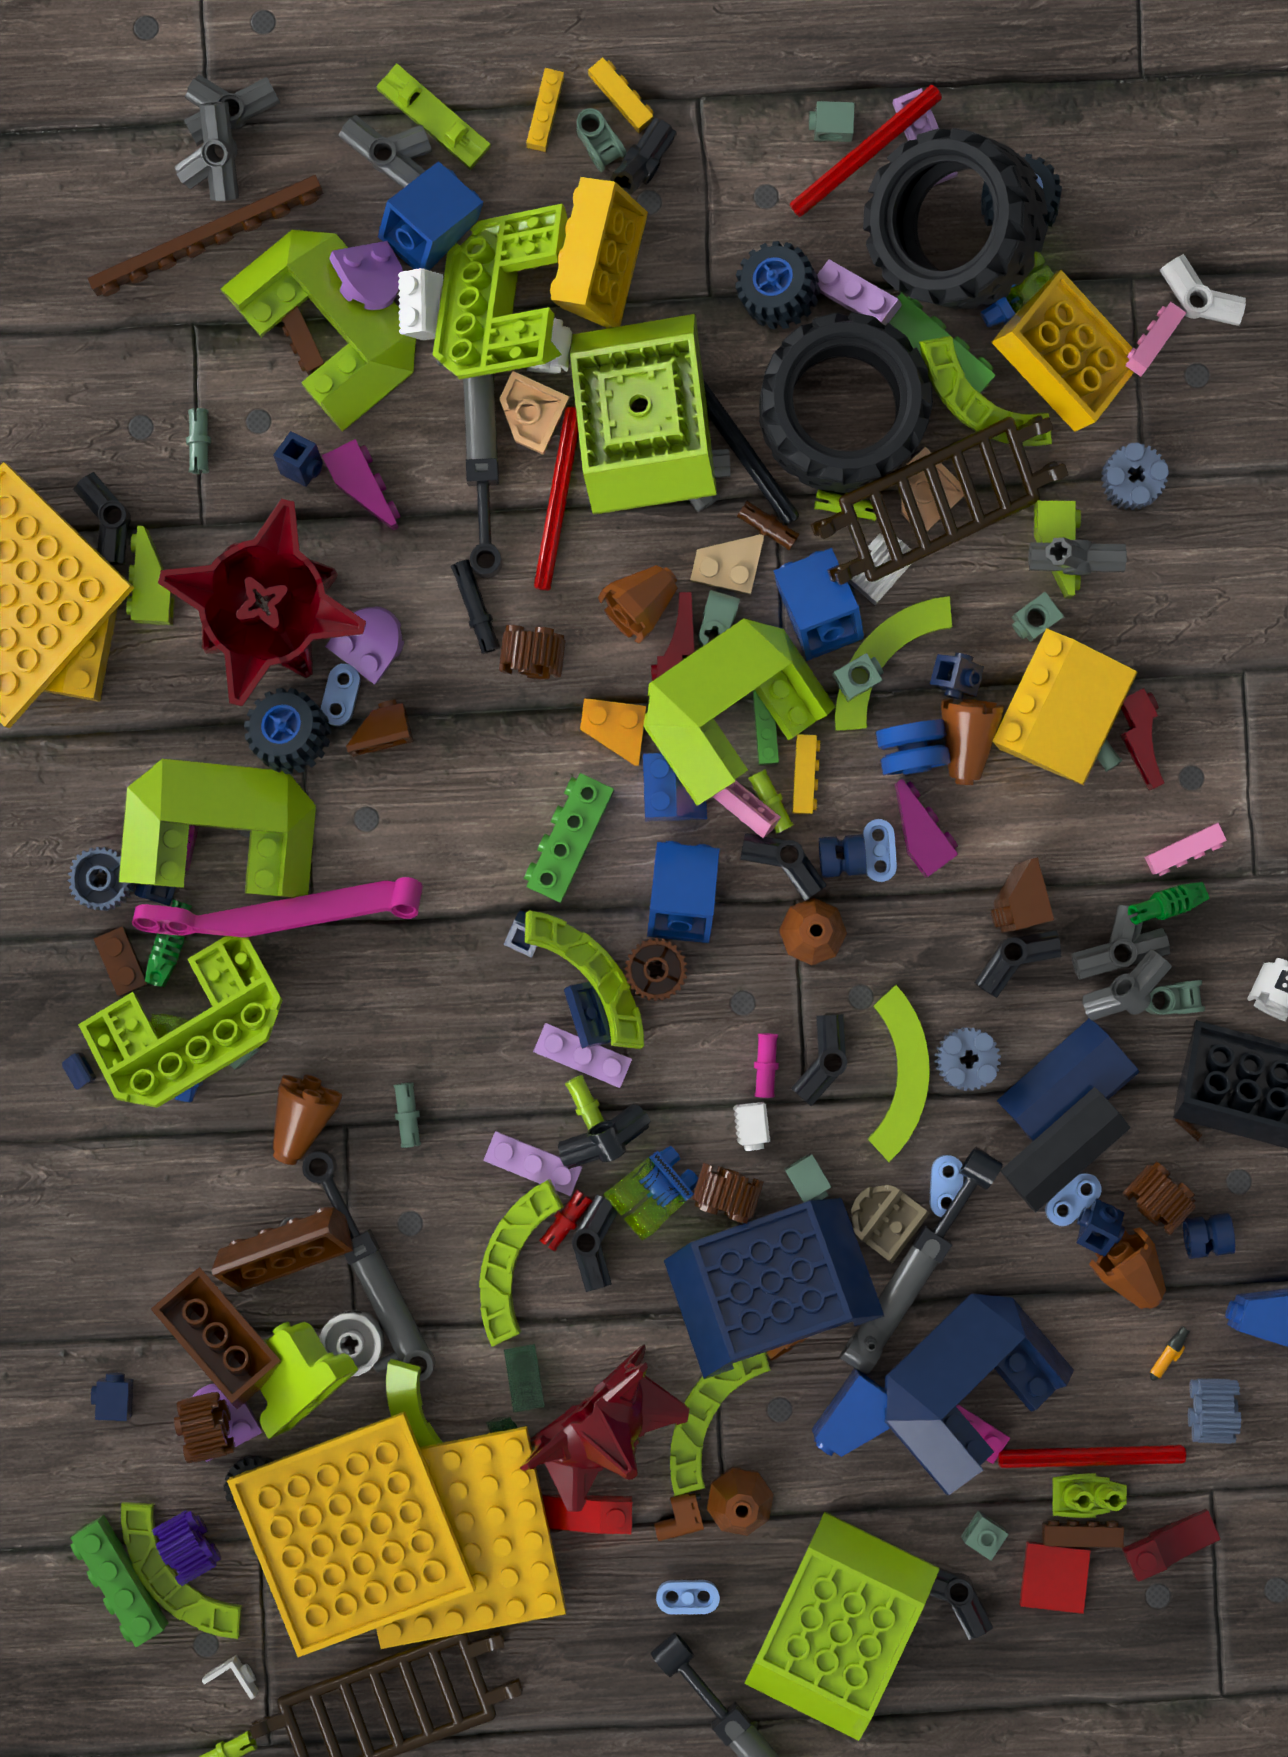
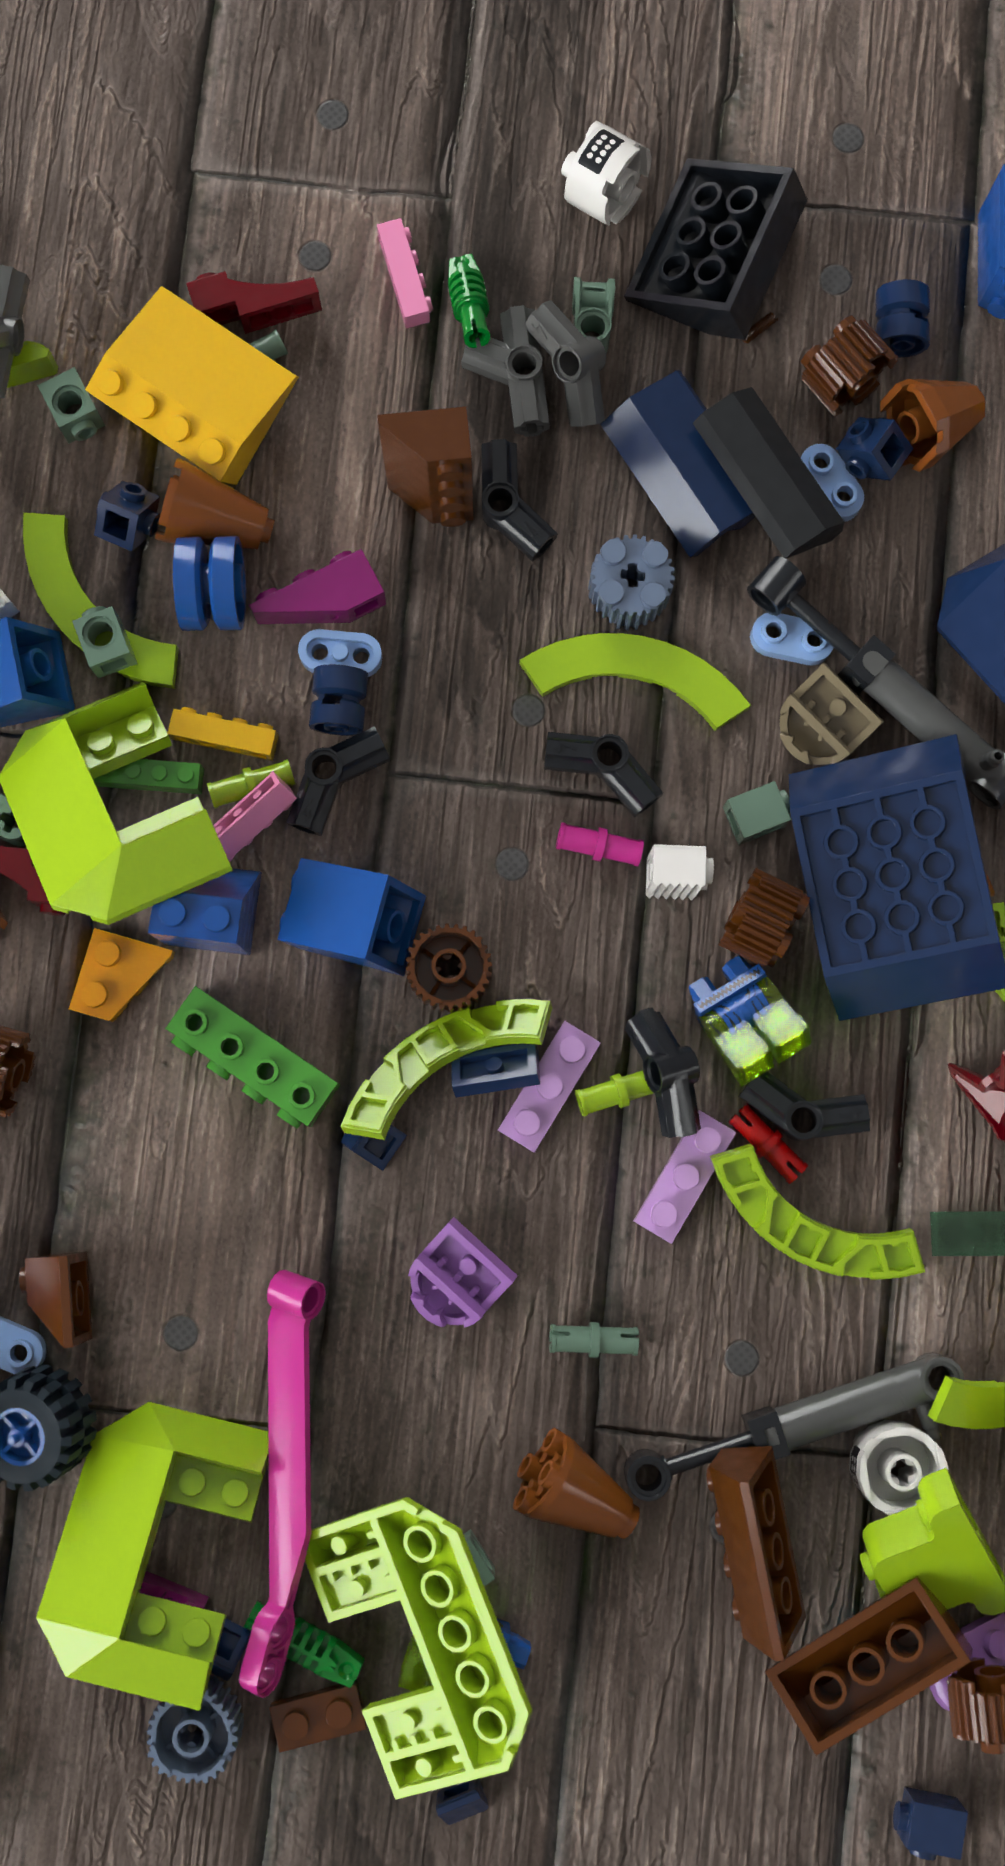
camera: 80 degrees left, 5 degrees down
dark orange cone [779,898,847,965] -> none
none -> medium lavender slope [408,1217,518,1328]

